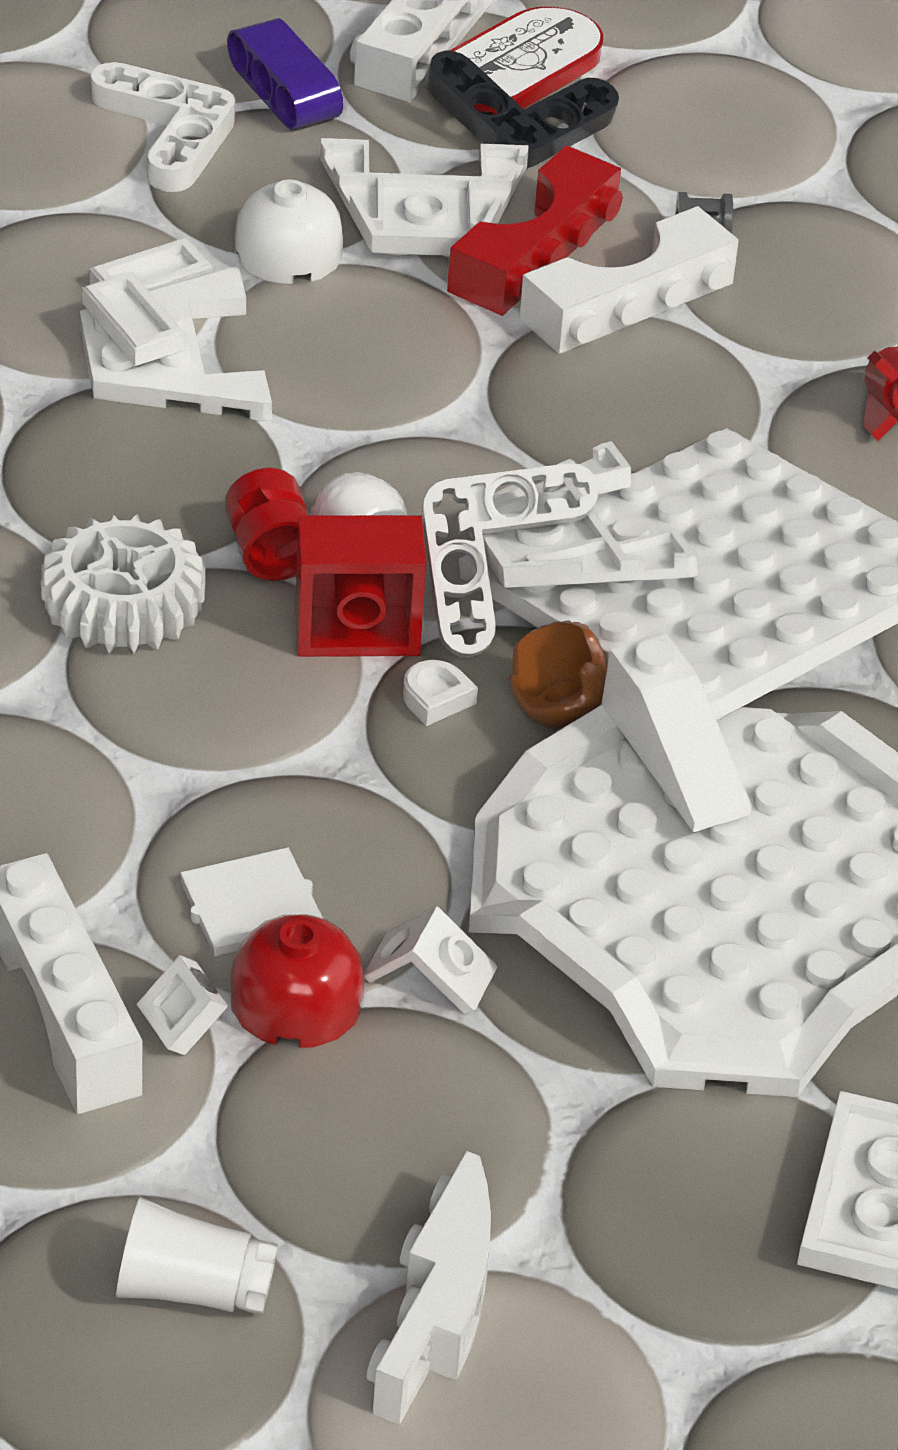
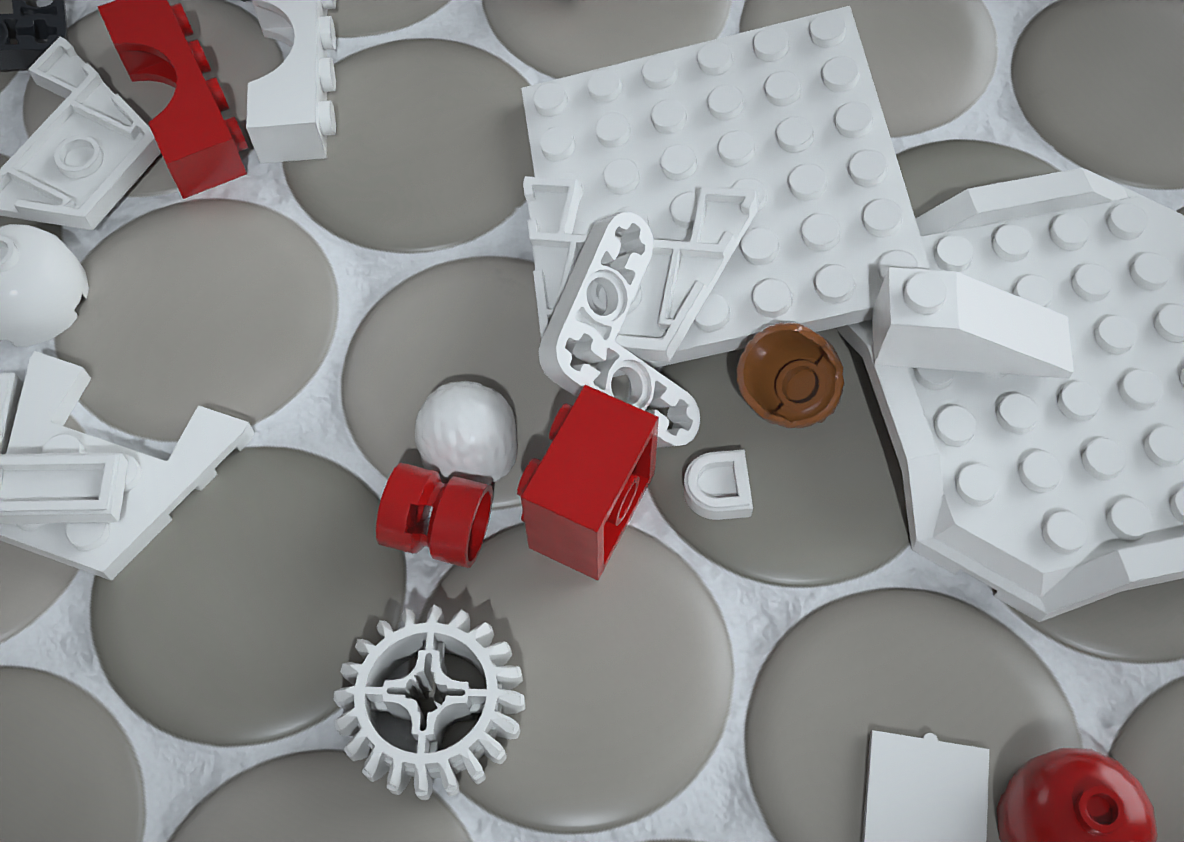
camera: 55 degrees left, 20 degrees up
white bracket [363,906,497,1014] -> none

